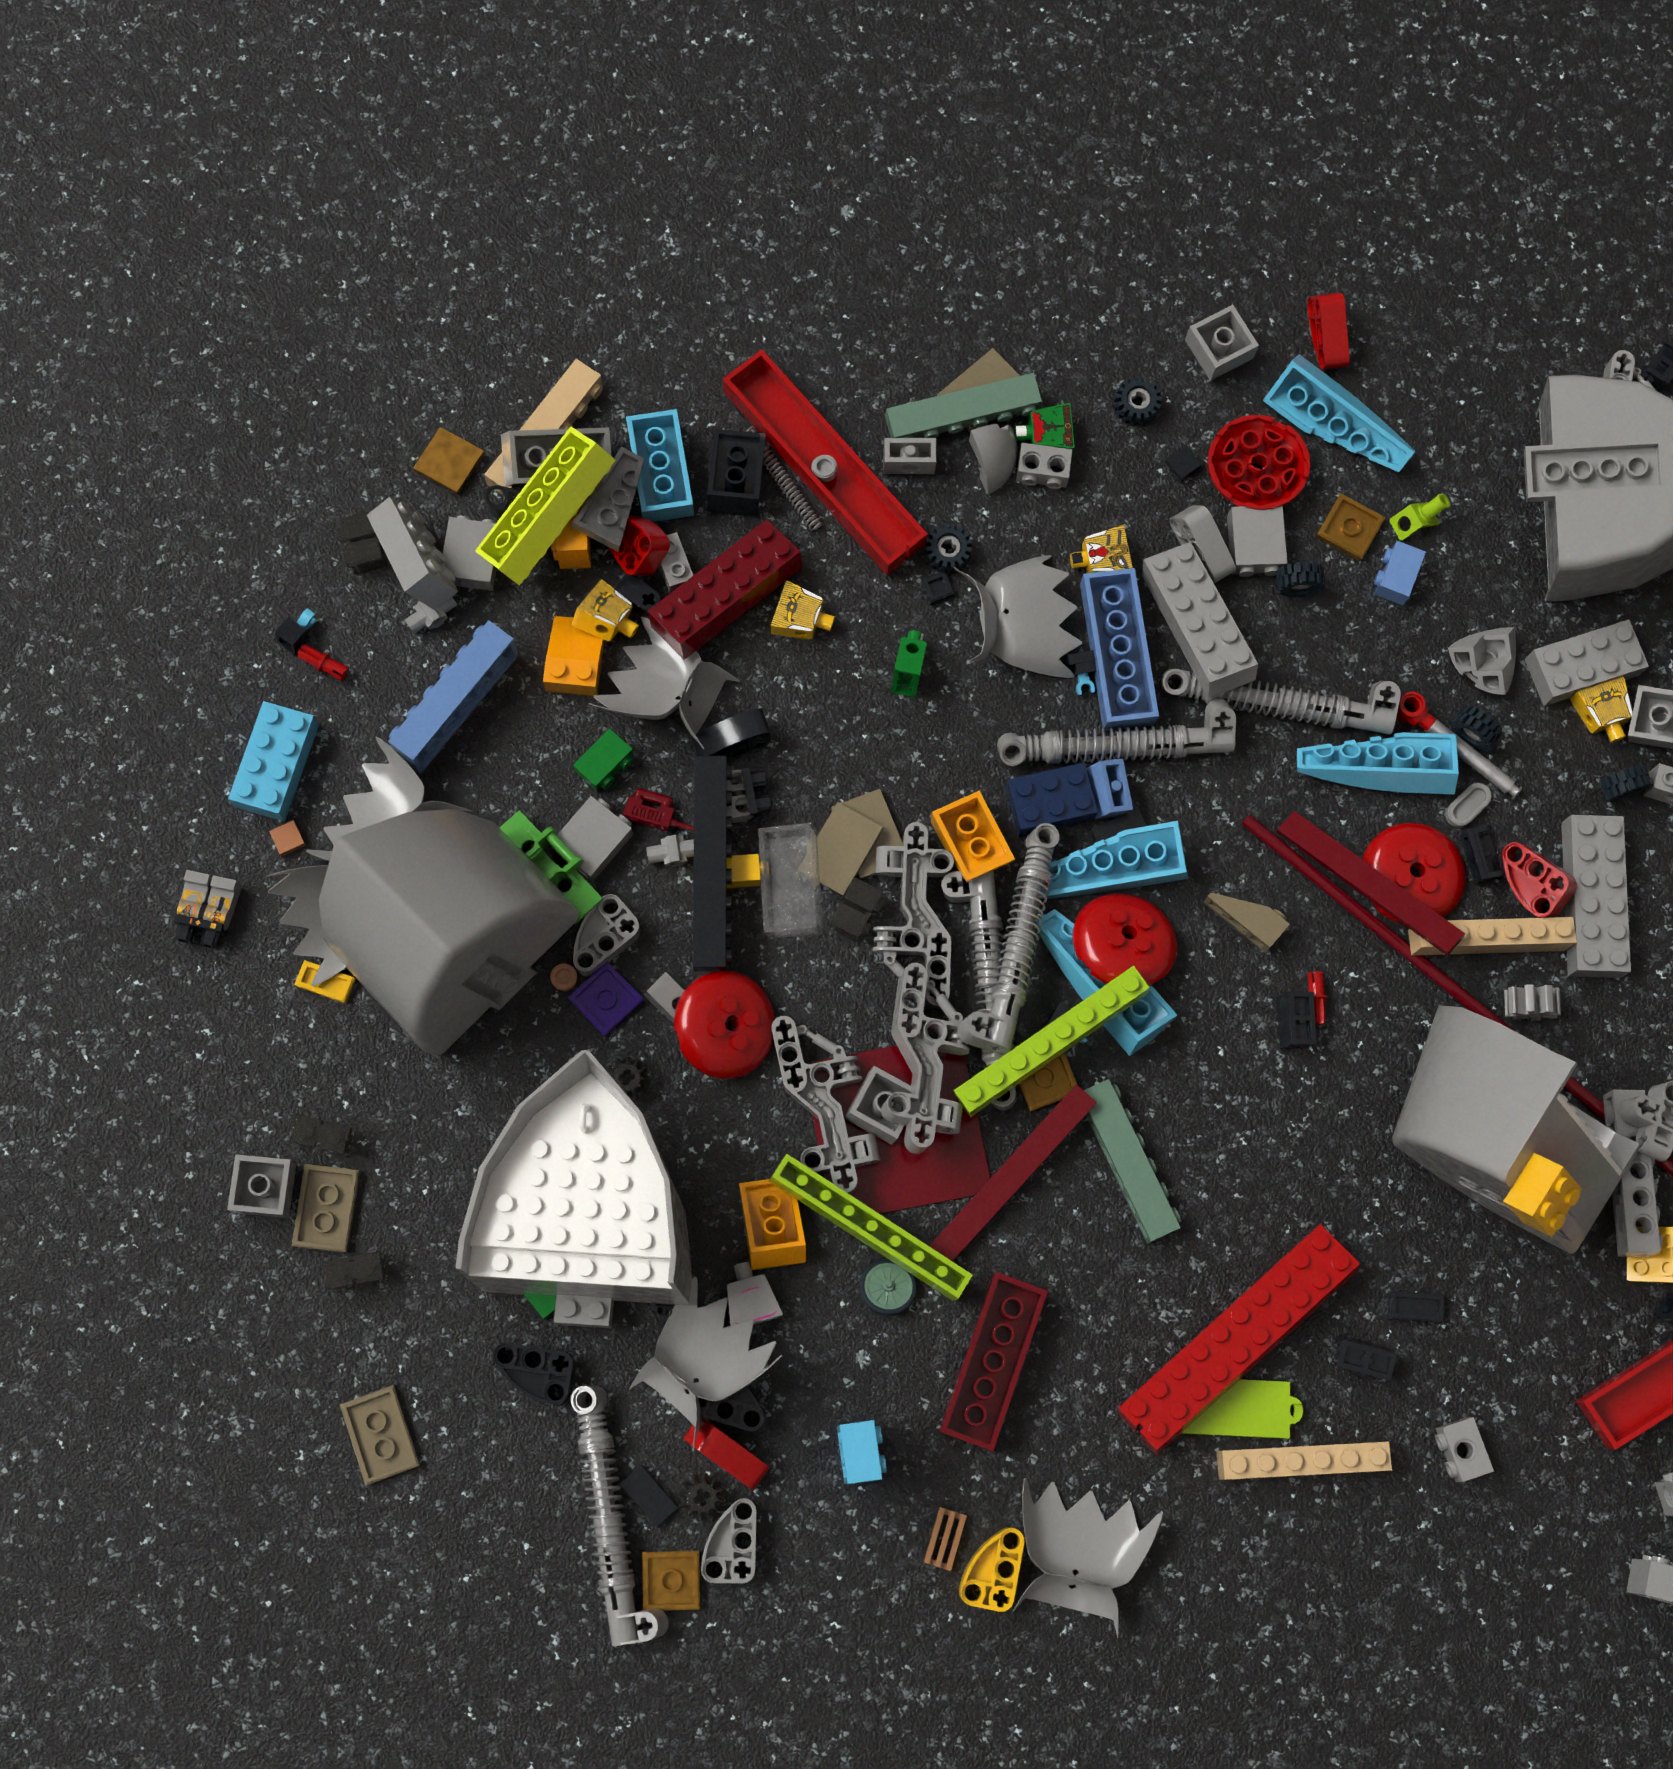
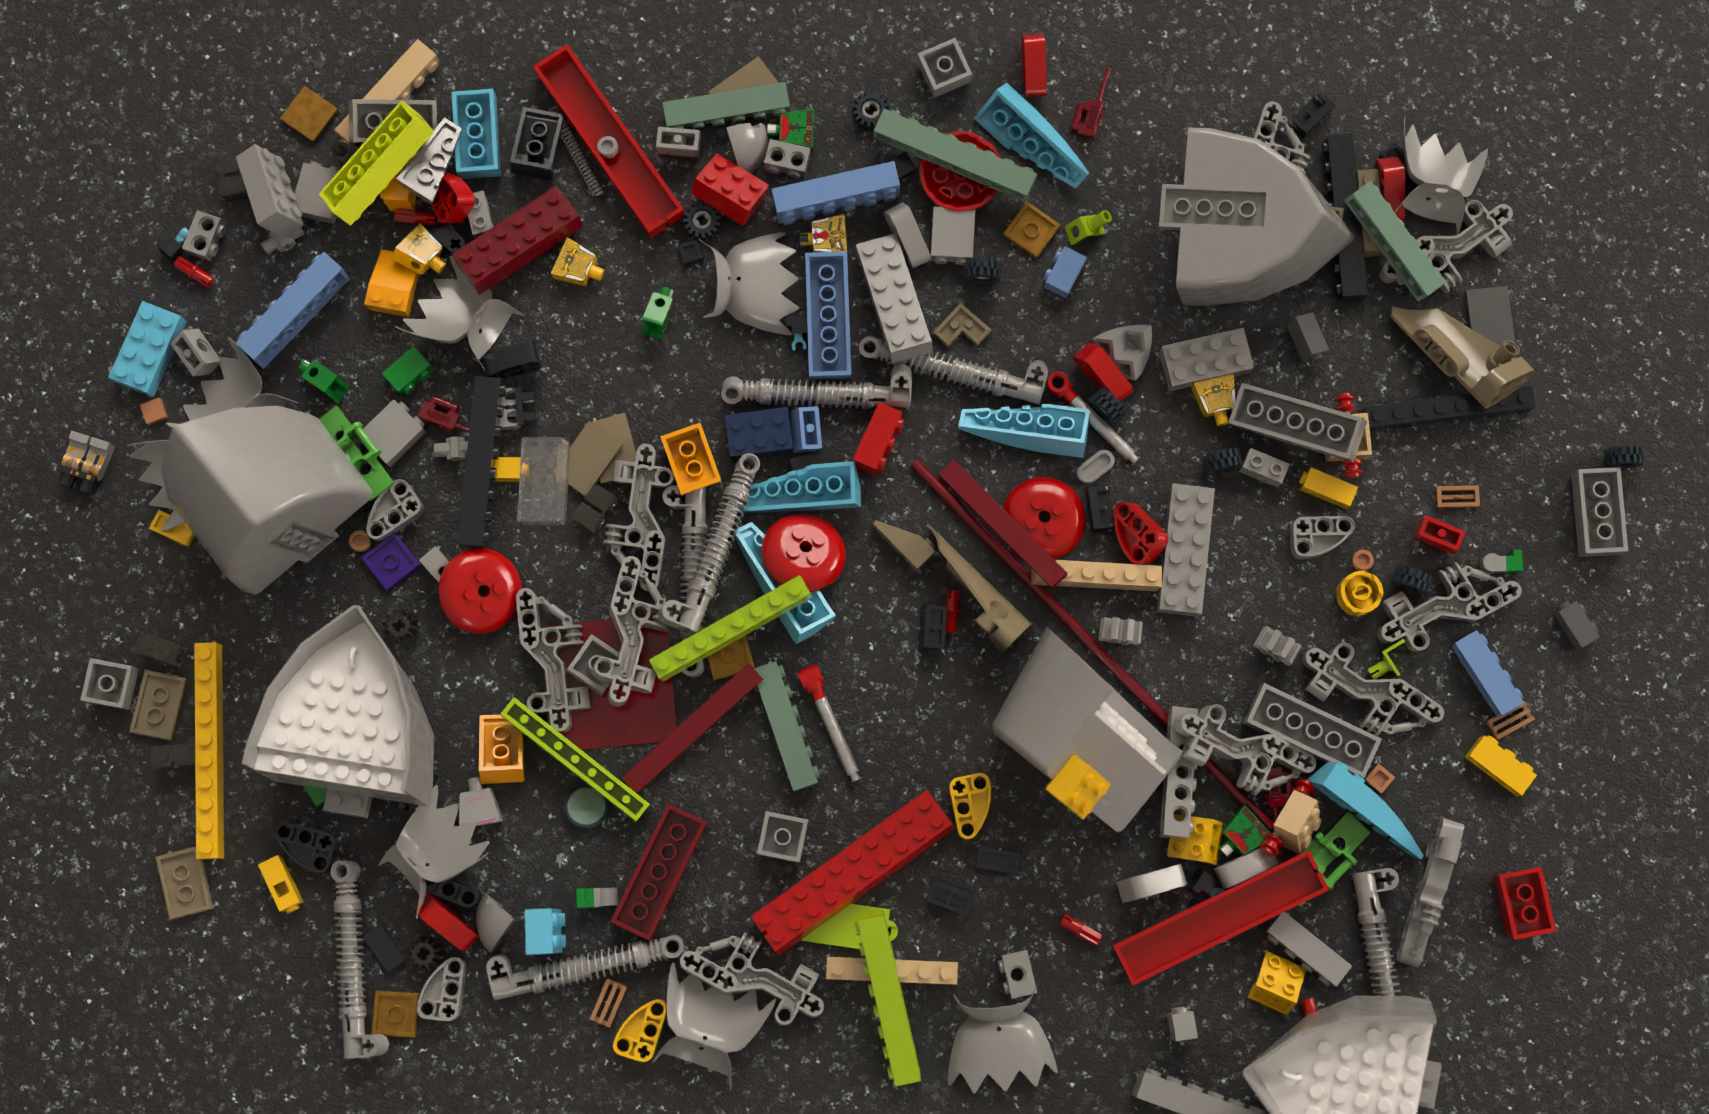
camera: 10 degrees right, 5 degrees up
none -> light grey brick [170,329,222,376]
none -> light grey brick [182,210,226,262]
none -> yellow brick [194,642,224,860]
none -> yellow brick [258,855,304,914]
none -> green torso [298,360,350,404]
none -> red axle [394,209,437,226]
none -> light grey brick [476,893,516,954]
none -> light grey piece [486,935,684,1001]
none -> leg [576,888,618,908]
none -> light grey beam [680,932,824,1026]
none -> red brick [691,153,769,226]
none -> light grey brick [757,811,809,863]
none -> medium blue brick [772,161,900,225]
none -> flat silver piece [797,664,862,783]
none -> red brick [853,402,904,477]
none -> lime brick [854,909,921,1086]
none -> sand green brick [874,109,1037,203]
none -> dark tan panel [926,524,1031,653]
none -> dark tan tile [933,303,992,348]
none -> light grey piece [948,985,1058,1093]
none -> yellow beam [949,773,991,840]
none -> red axle [1059,914,1102,946]
none -> dark red piece [1071,67,1111,139]
none -> red beam [1073,343,1133,402]
none -> light grey beam [1116,864,1187,903]

